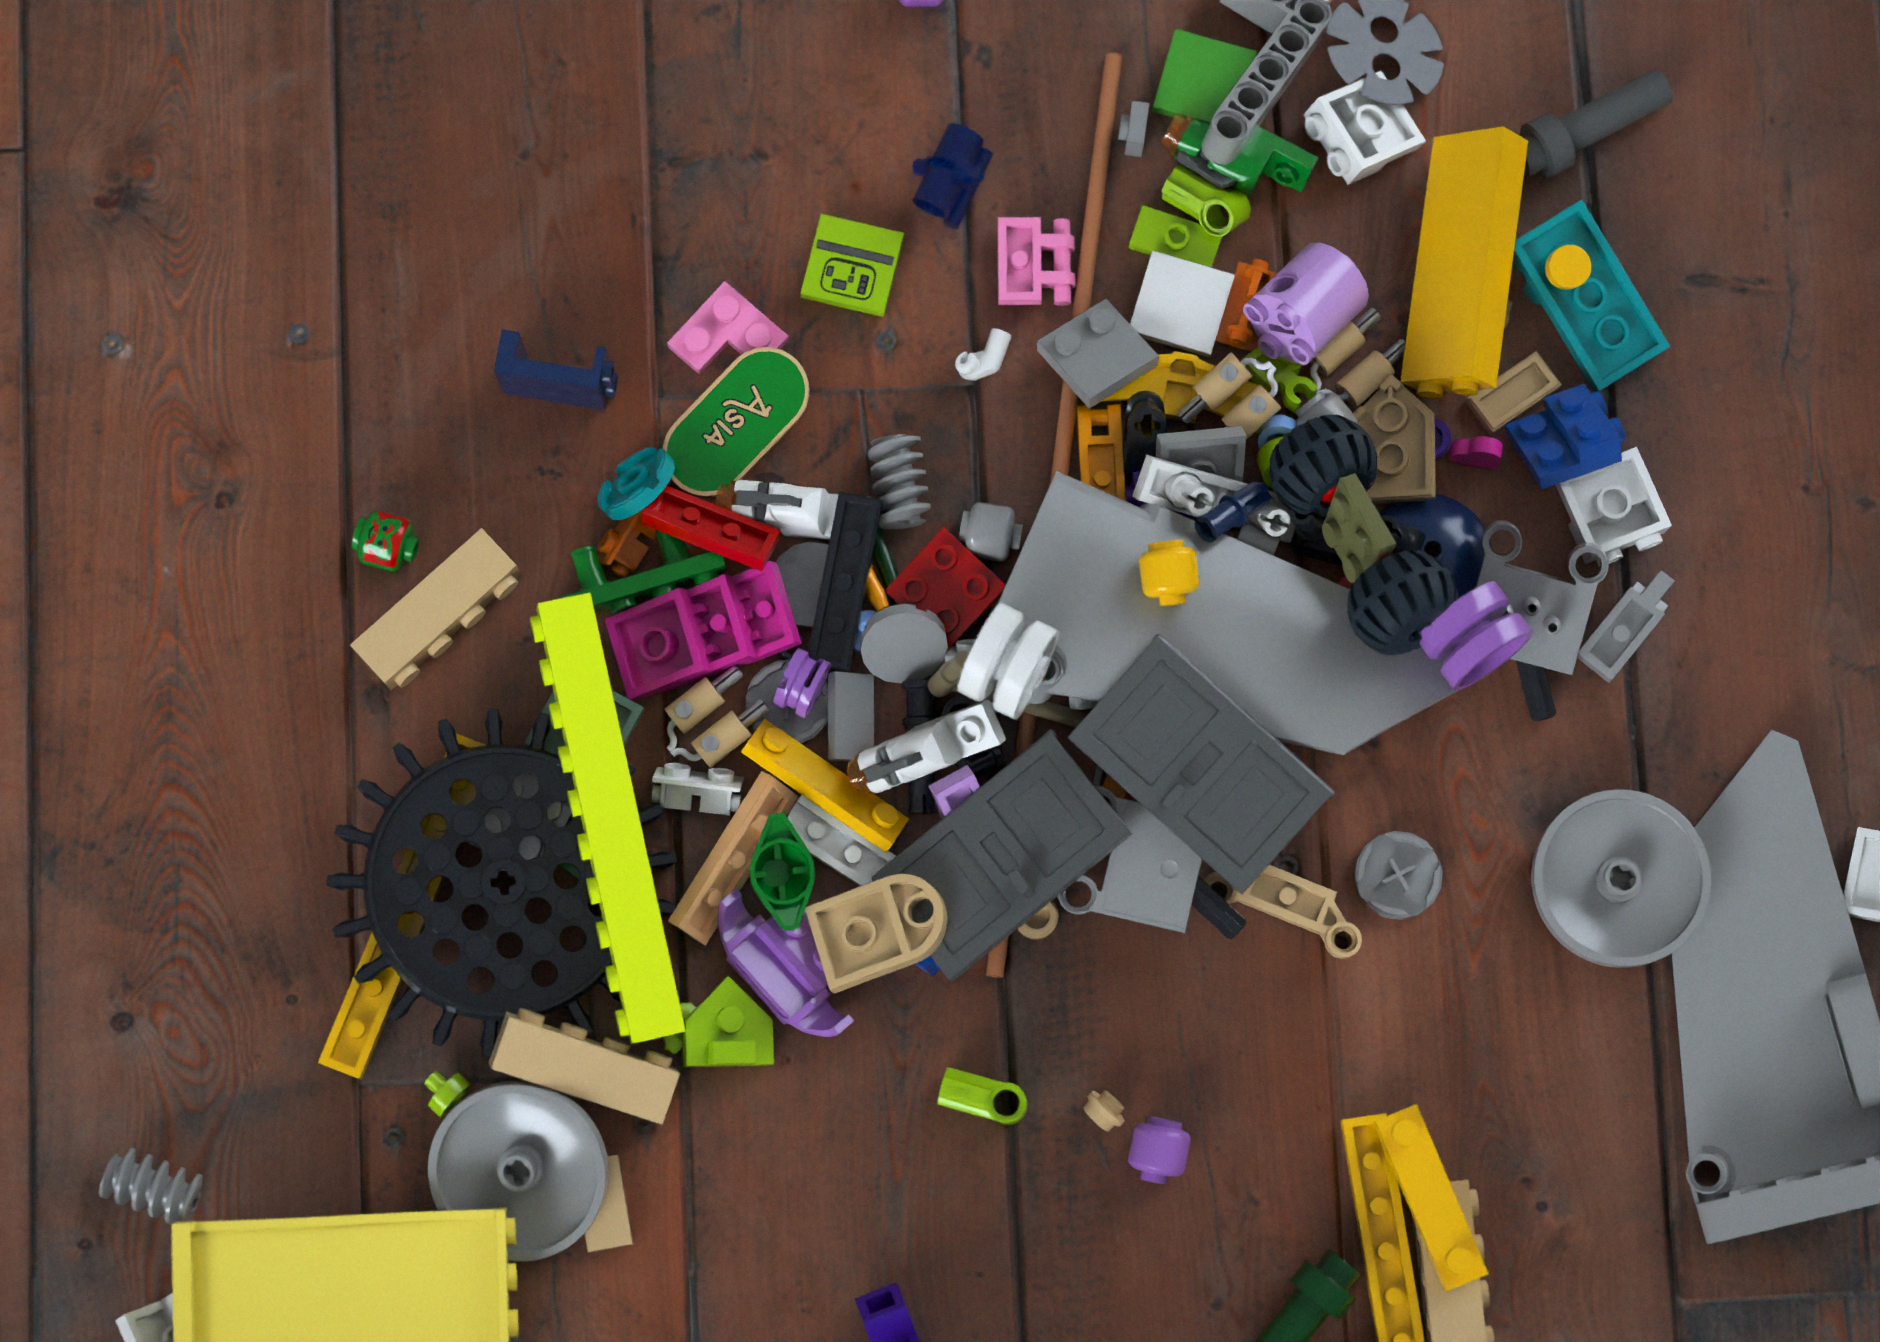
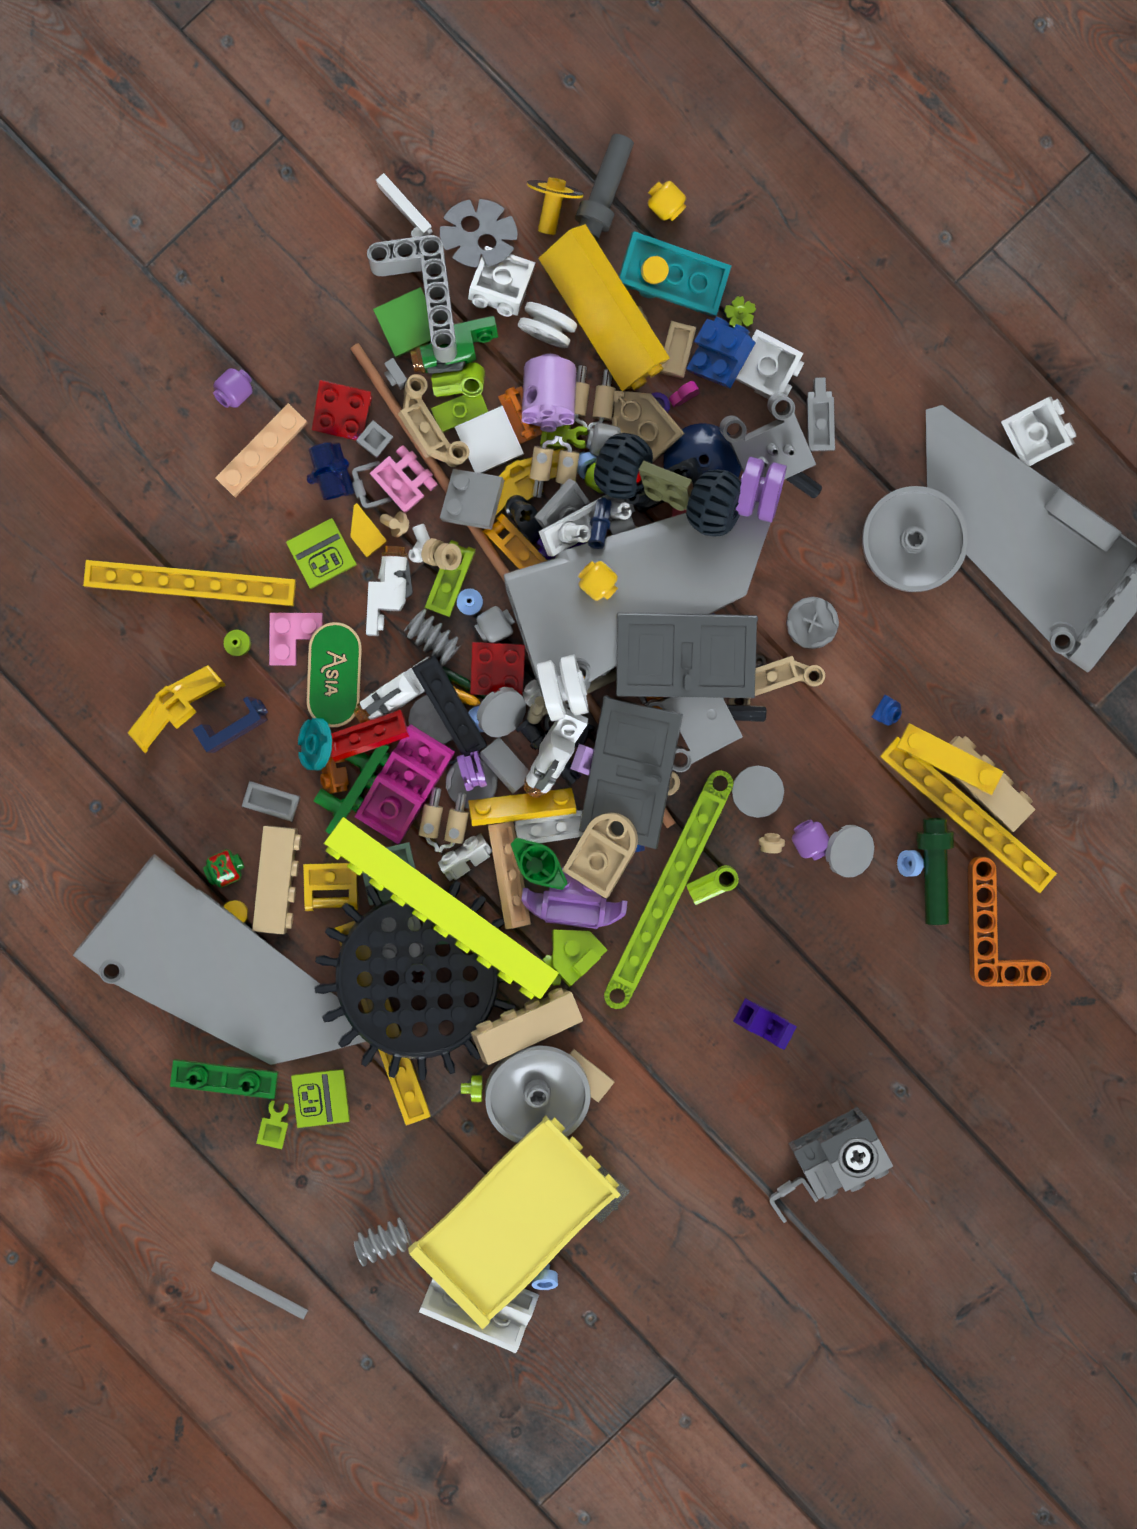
camera: 40 degrees left, 10 degrees up
none -> light grey panel [73,854,366,1065]
none -> yellow plate [83,560,296,606]
none -> yellow plate [128,665,226,754]
none -> green plate [170,1059,279,1099]
none -> light nougat plate [216,403,308,498]
none -> yellow tile [223,900,248,923]
none -> lime tile [224,630,251,657]
none -> light grey tile [242,781,300,822]
none -> lime plate [256,1101,289,1149]
none -> lime tile [291,1069,350,1128]
none -> yellow plate [303,863,359,911]
none -> red hinge [312,380,372,440]
none -> yellow tile [350,503,388,558]
none -> light grey piece [352,461,392,509]
none -> light grey plate [356,420,393,458]
none -> white plate [366,546,413,636]
none -> tan plate [380,511,409,538]
none -> tan plate [398,374,470,467]
none -> tan tile [421,538,444,566]
none -> lime plate [425,540,476,618]
none -> tan tile [434,543,462,570]
none -> light blue tile [457,589,483,615]
none -> white wheel [518,302,577,348]
none -> yellow piece [527,177,584,235]
none -> lime plate [604,770,733,1009]
none -> yellow head [647,181,686,221]
none -> lime plant [724,296,756,328]
none -> light grey tile [732,765,784,818]
none -> light grey tile [825,825,874,877]
none -> blue plate [871,695,902,726]
none -> light blue tile [897,850,924,877]

